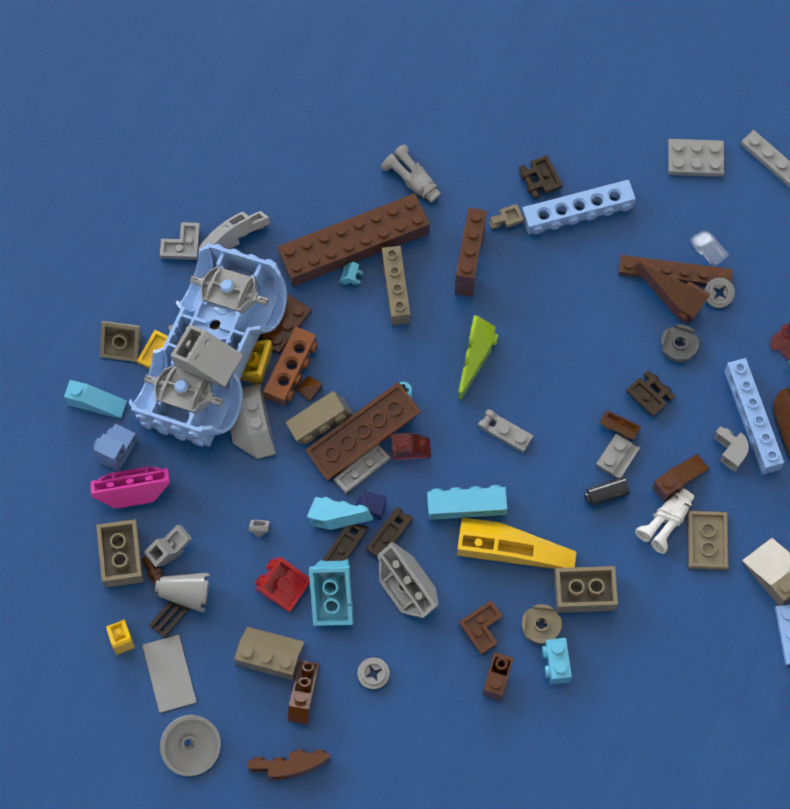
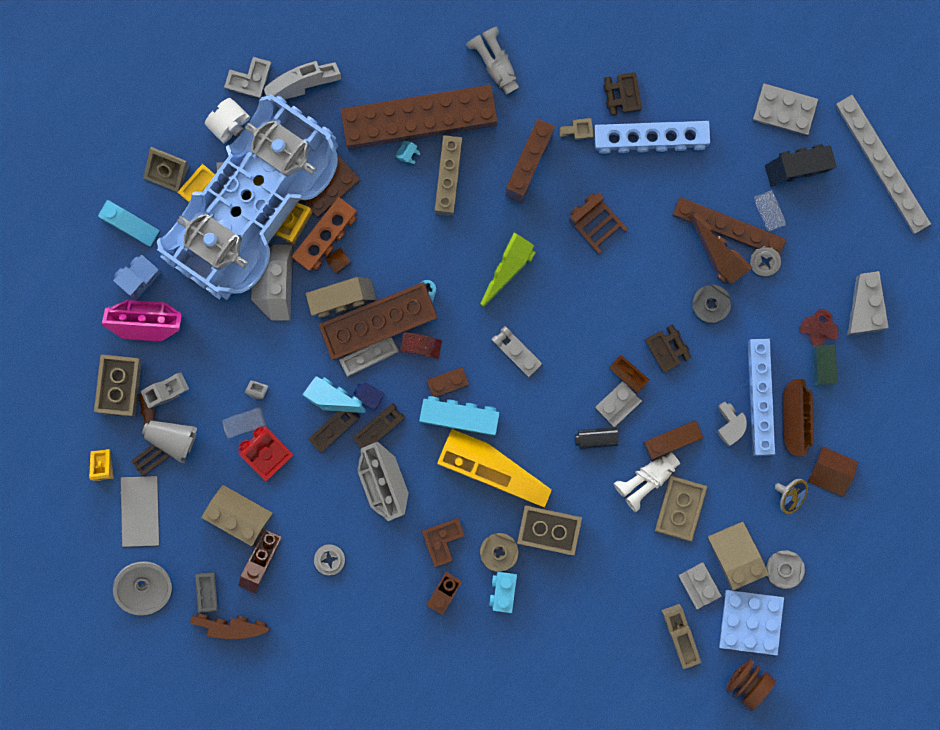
camera: 15 degrees right, 15 degrees up
light grey slope [170,324,244,387] -> none
medium azure piece [309,559,354,626] -> none
none -> dark grey plate [195,572,218,613]
none -> white brick [205,98,250,144]
none -> clear slope [221,407,267,439]
none -> reddish brown plate [427,367,469,397]
none -> reddish brown plate [569,192,628,254]
none -> dark tan slope [661,604,701,669]
none -> light grey plate [678,562,722,610]
none -> black wedge [764,144,837,187]

